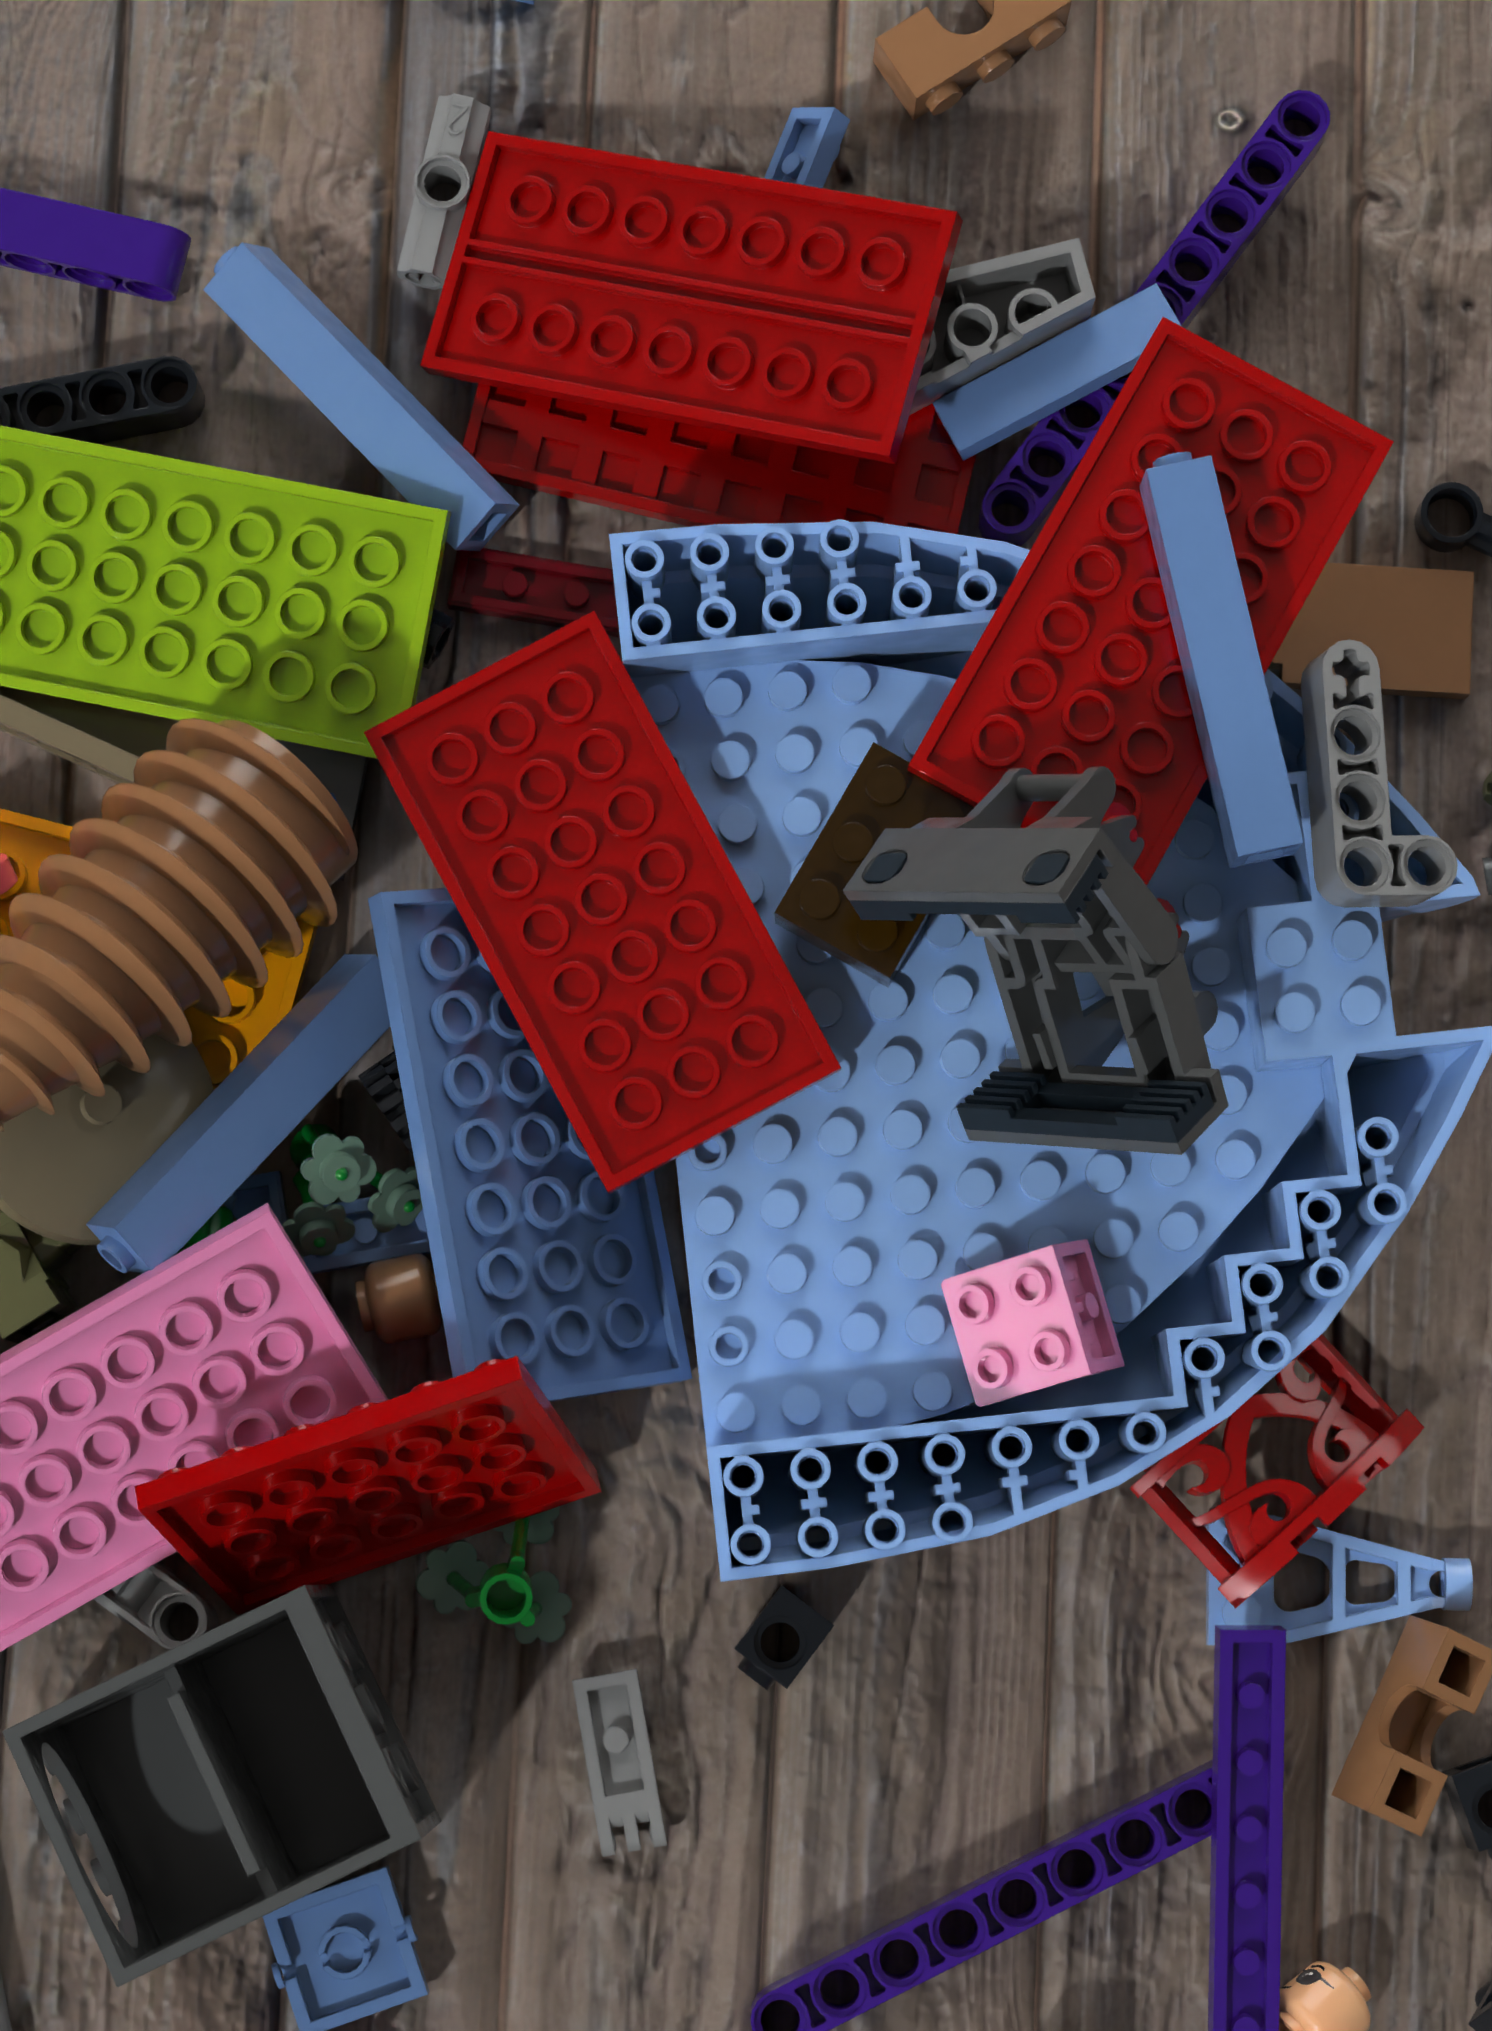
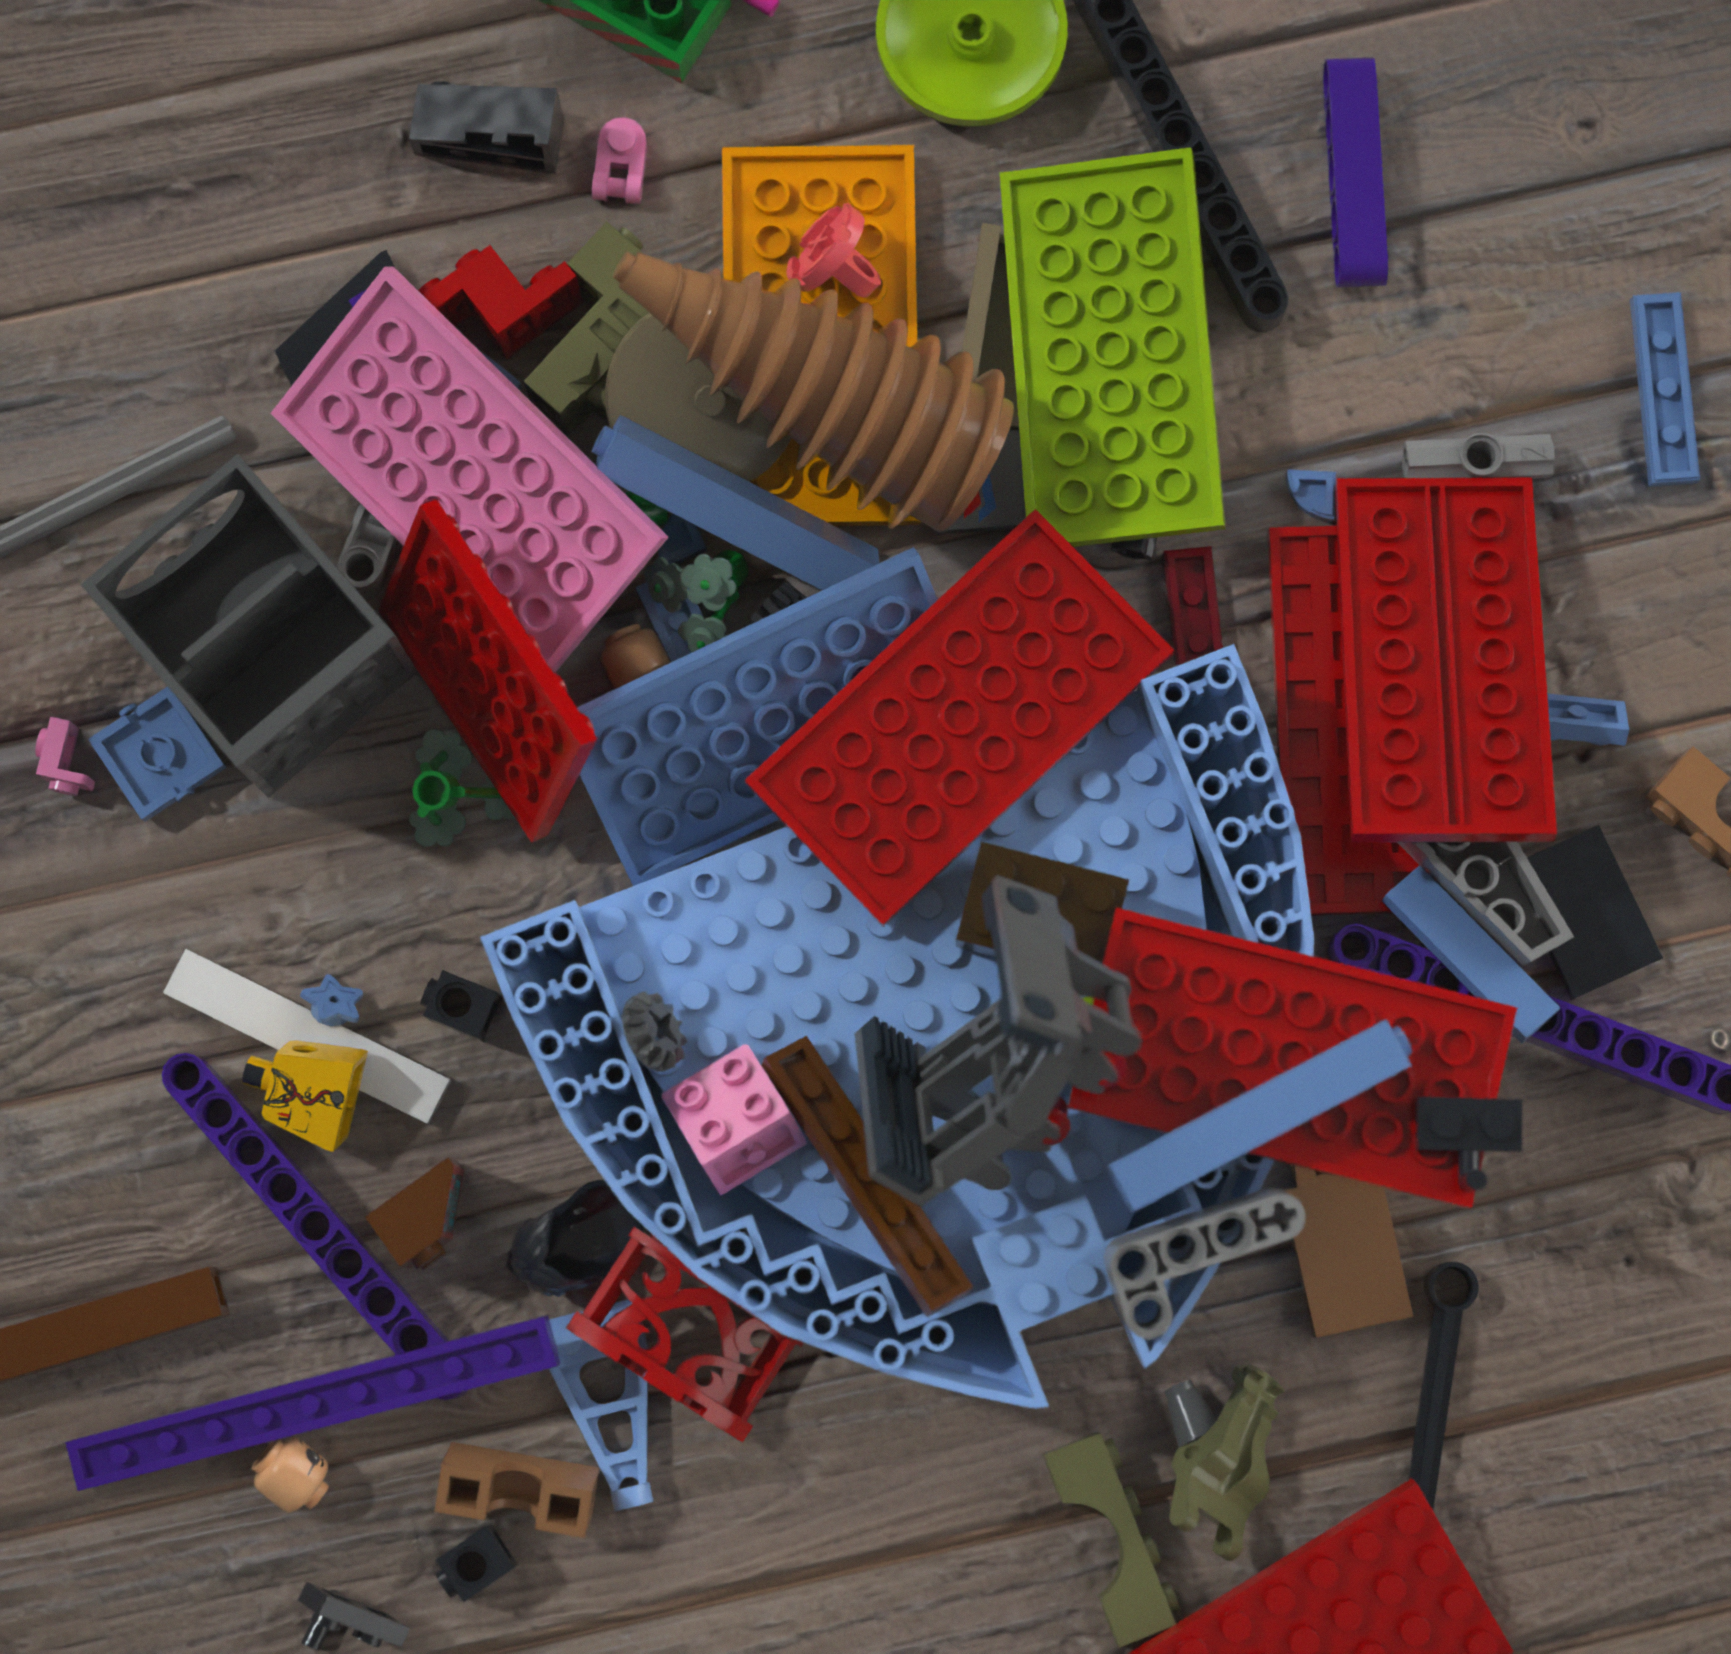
camera: 75 degrees right, 0 degrees up
medium blue brick [203,242,520,551] -> none
light grey hinge [572,1668,667,1857] -> none
none -> white tile [163,949,452,1124]
none -> yellow torso [242,1040,368,1152]
none -> medium blue plate [300,974,363,1026]
none -> reddish brown slope [365,1157,464,1270]
none -> black hair [506,1180,644,1297]
none -> dark grey gear [622,991,687,1072]
none -> reddish brown plate [761,1036,973,1318]
none -> medium blue tile [1286,470,1336,523]
none -> black plate [1415,1097,1523,1193]
none -> black tile [1527,825,1663,1000]

